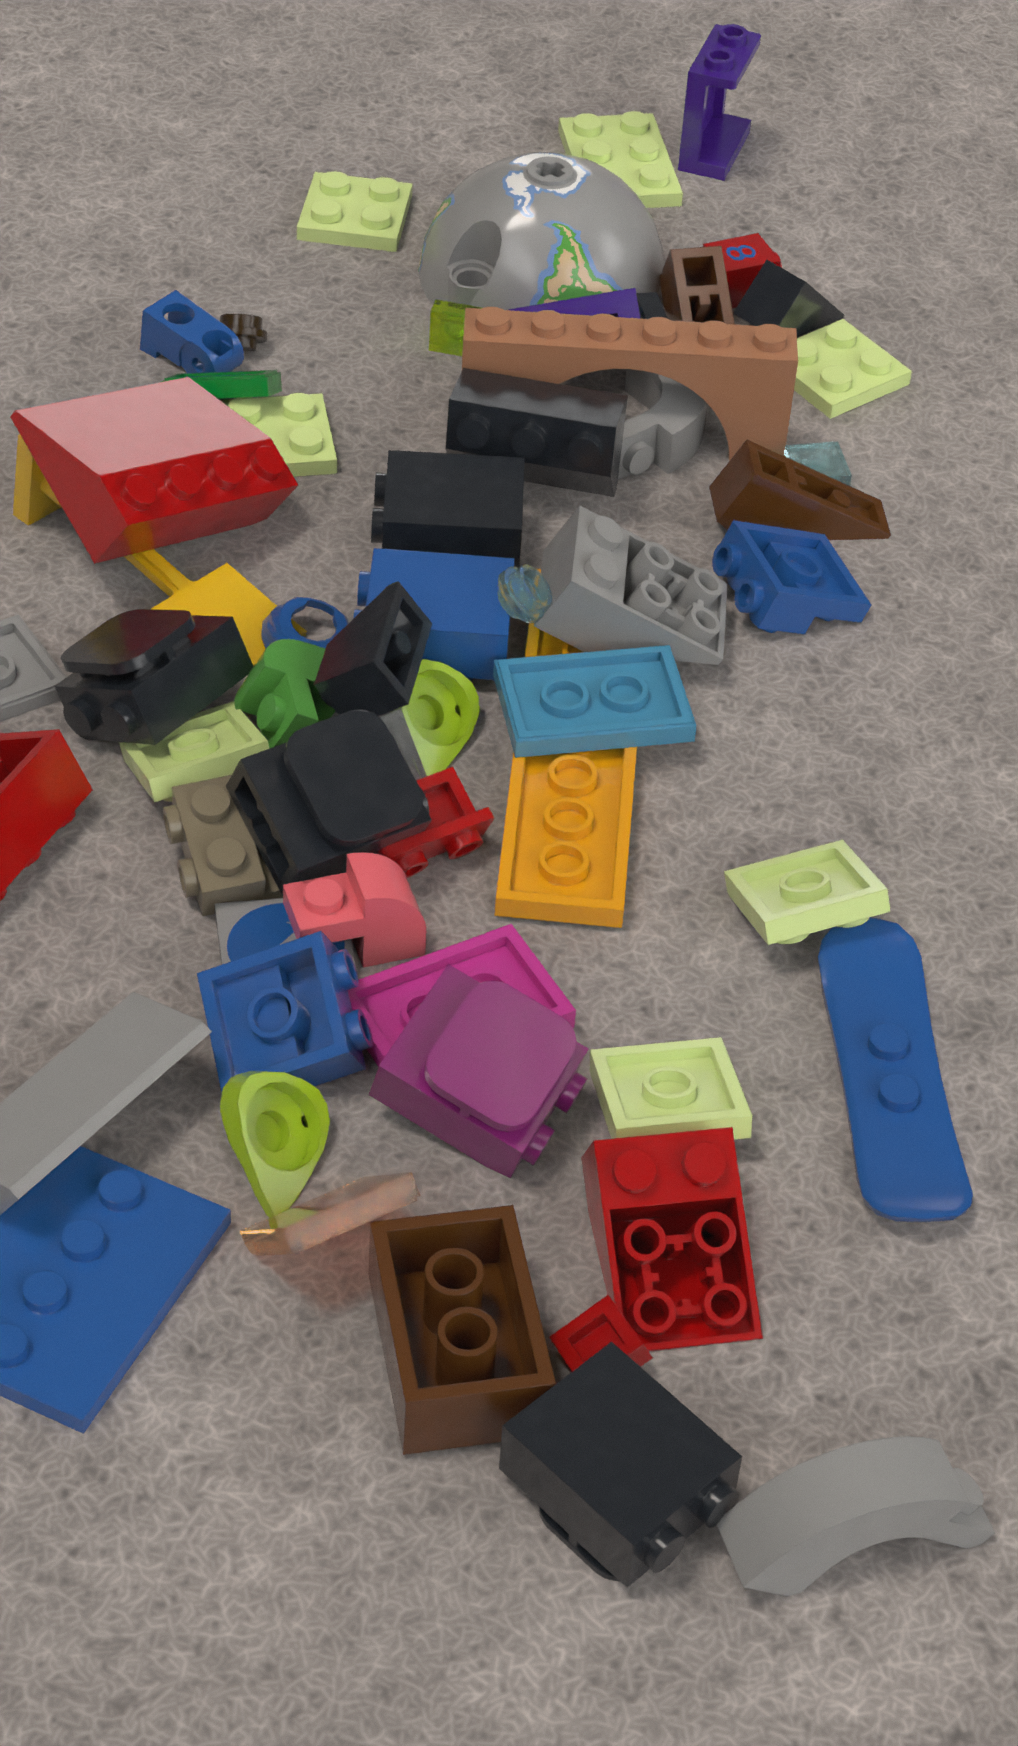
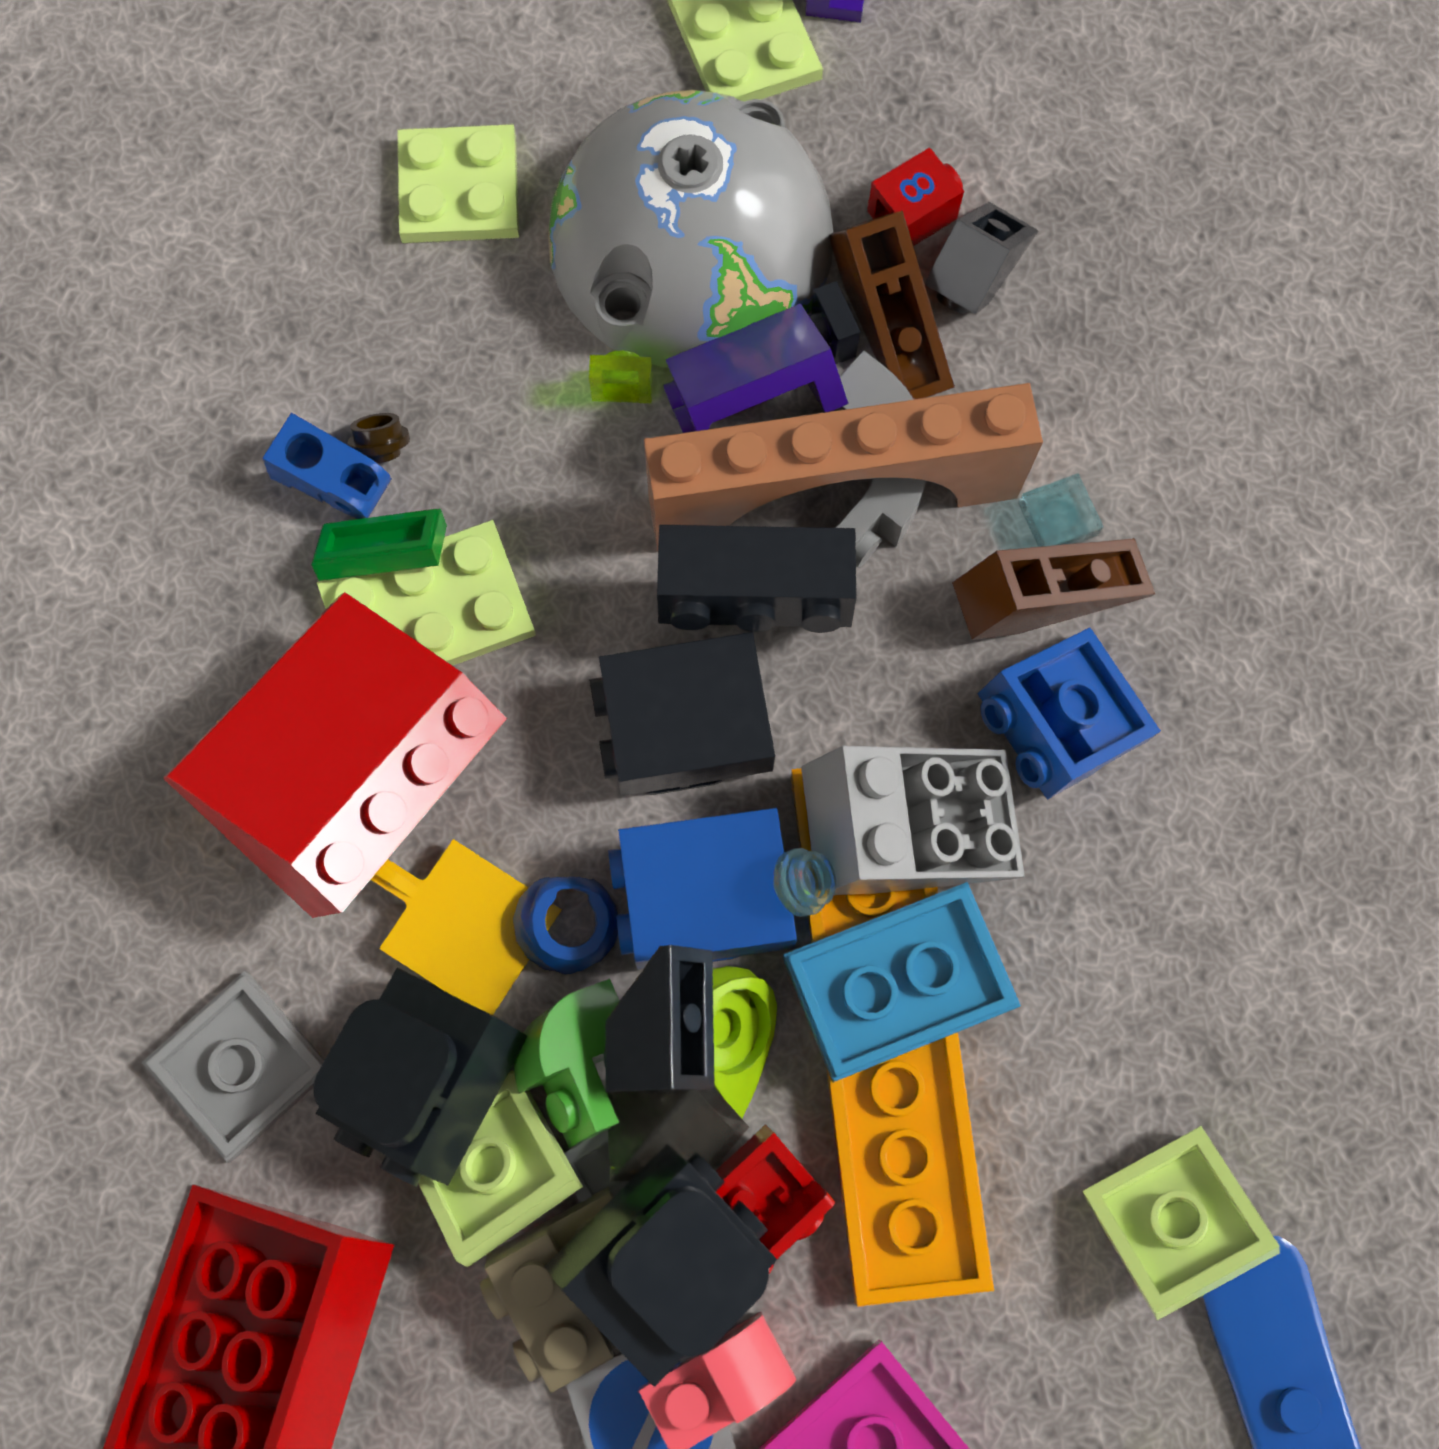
camera: 10 degrees left, 30 degrees up
yellowish green plate [794,319,912,419] -> none

